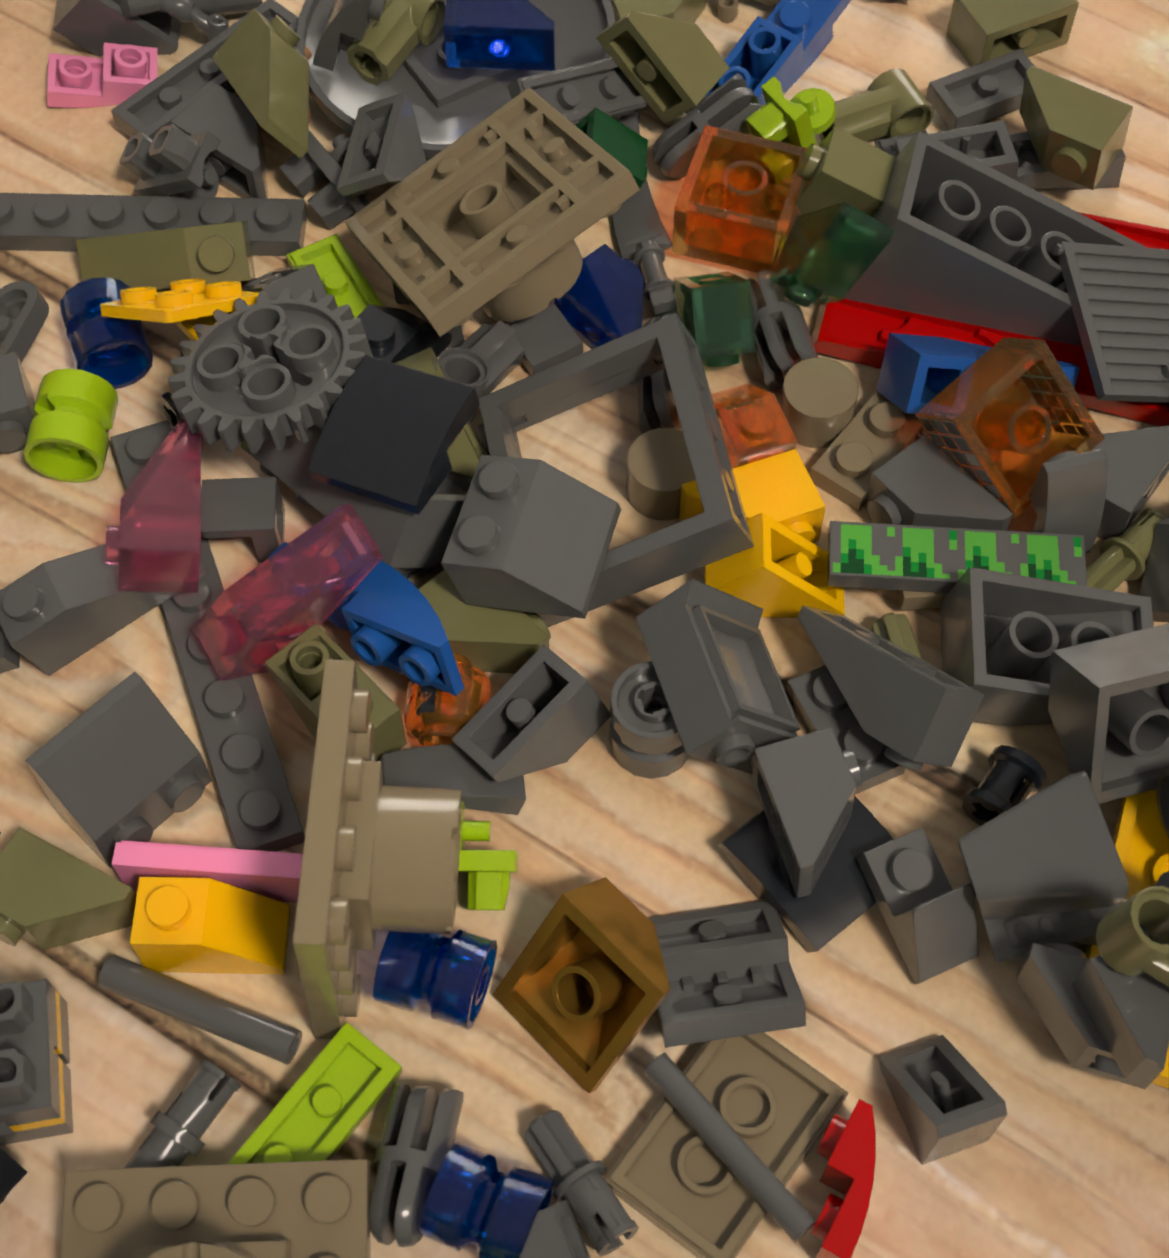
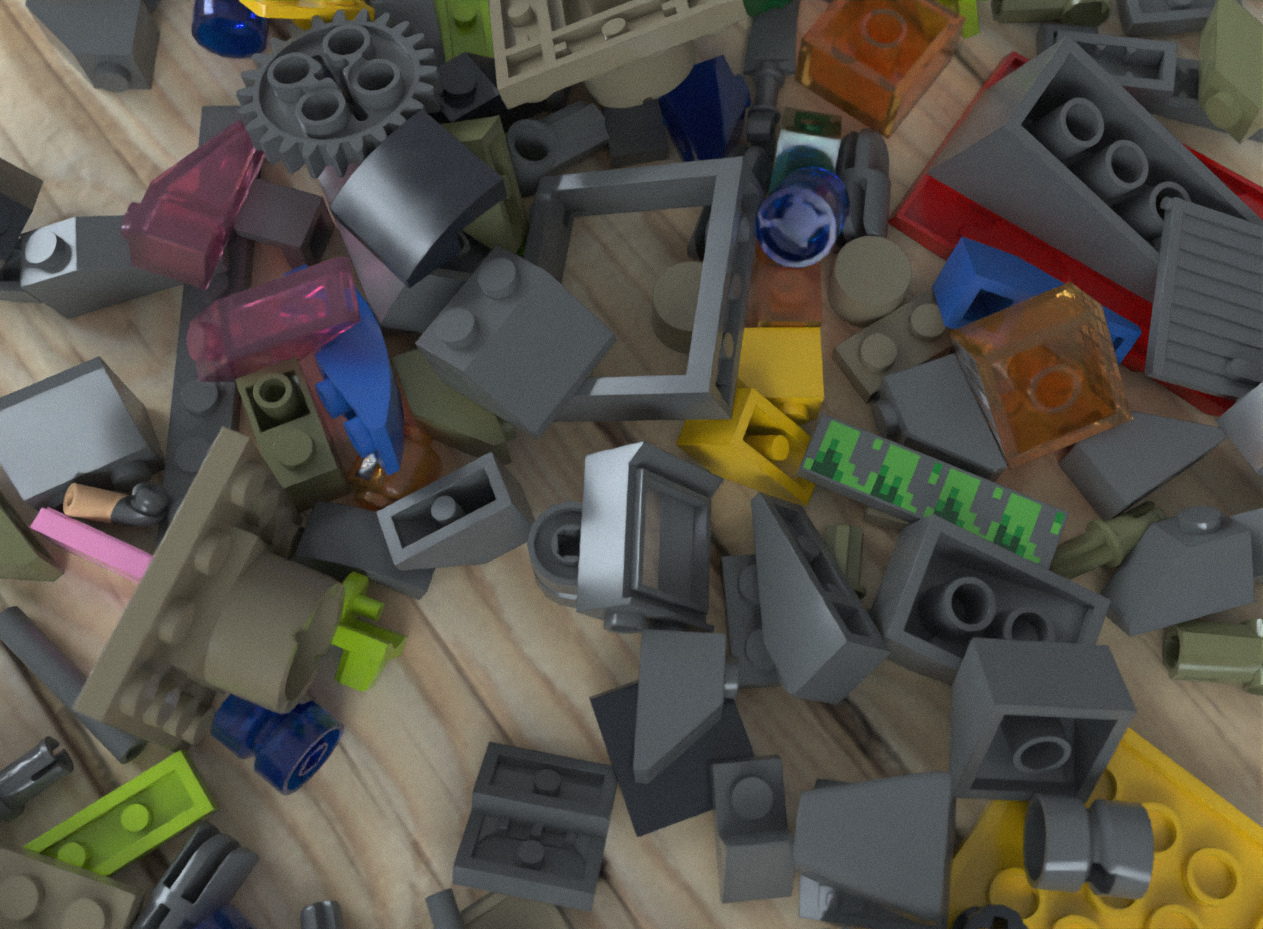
camera: 20 degrees right, 10 degrees up
lime wheel [23,368,118,483] -> none
yellow slope [130,877,291,974] -> none
pearl gold slope [493,877,671,1094] -> none
clear green slope [769,202,895,309] -> none
olive slope [796,127,896,260] -> none
black bush [962,745,1047,826] -> none
dark grey slope [1028,448,1107,554] -> none
none -> arm [63,482,169,528]
none -> clear blue wheel [755,167,851,268]

